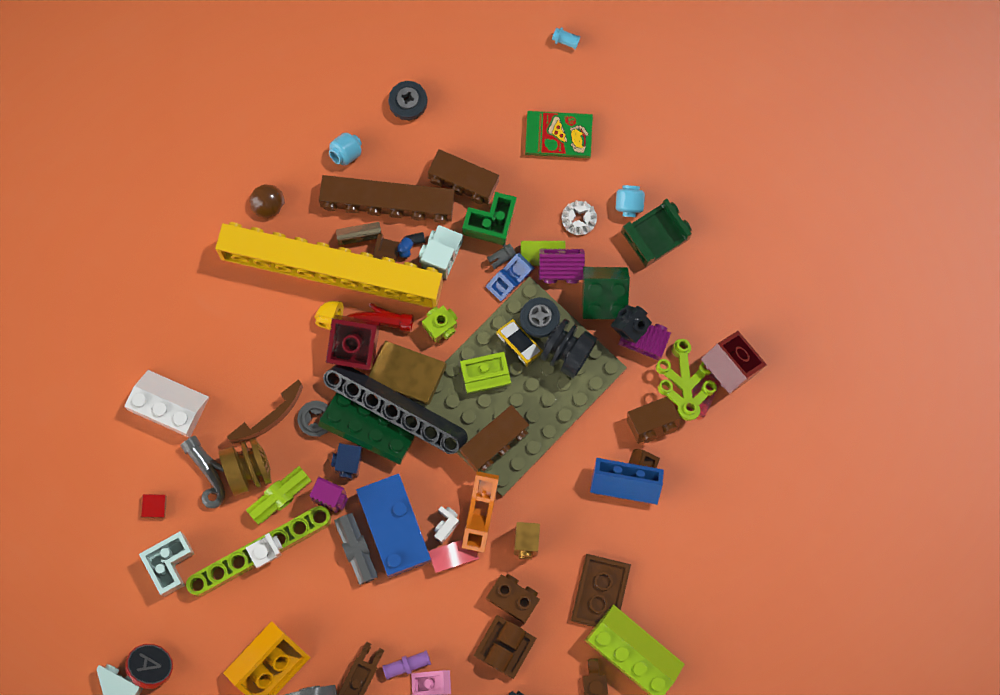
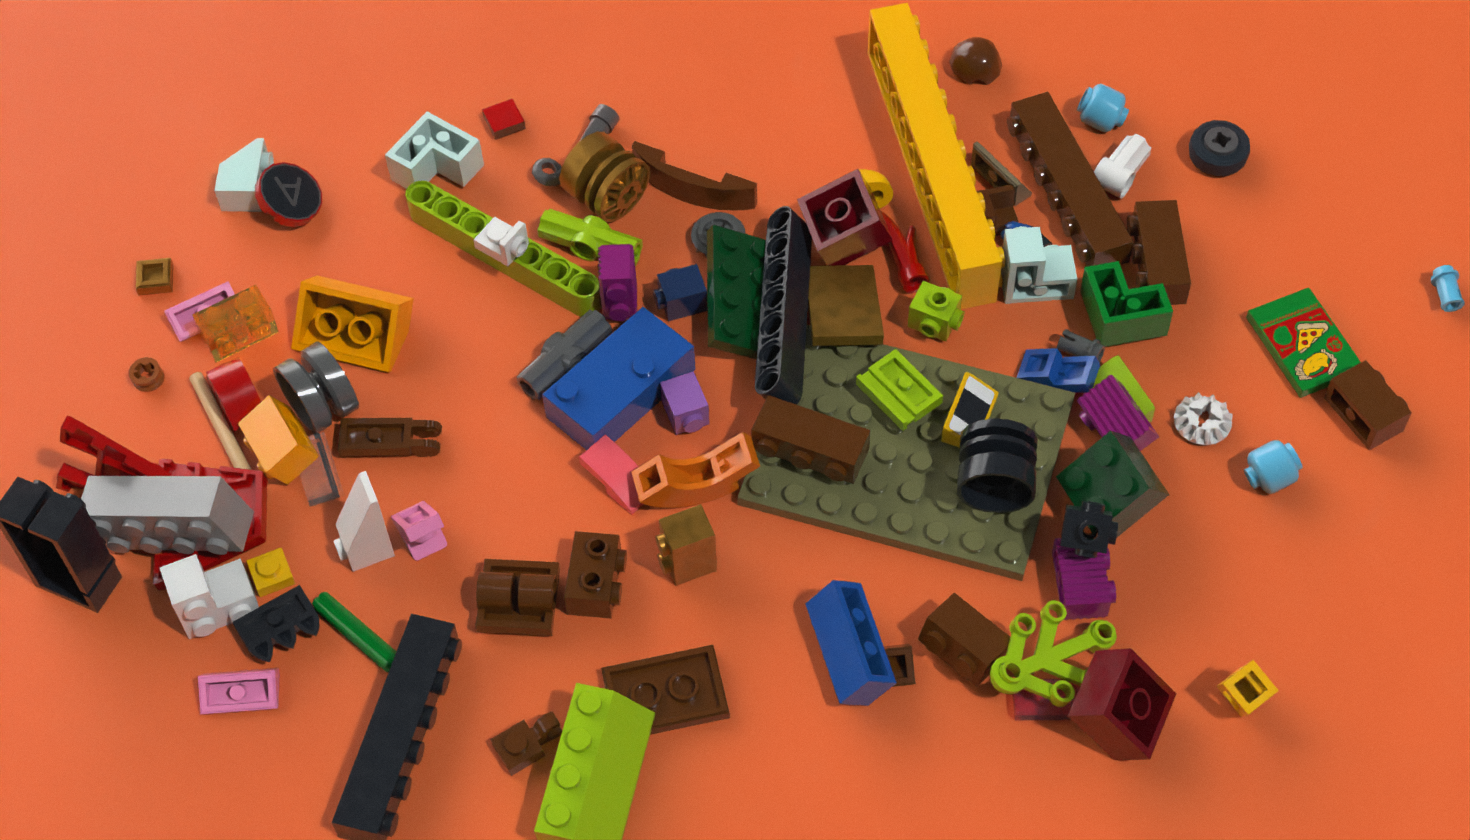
camera: 70 degrees right, 20 degrees down
white slope [124,370,210,438] -> none
medium lavender pin [382,650,431,680] -> none
white bracket [434,506,459,544] -> none
black wheel [520,297,560,338] -> none
dark green panel [621,198,692,267] -> none
none -> medium lavender brick [660,371,710,435]
none -> white piece [1094,133,1152,199]
none -> yellow brick [1216,660,1279,717]
none -> reddish brown brick [1324,360,1412,450]

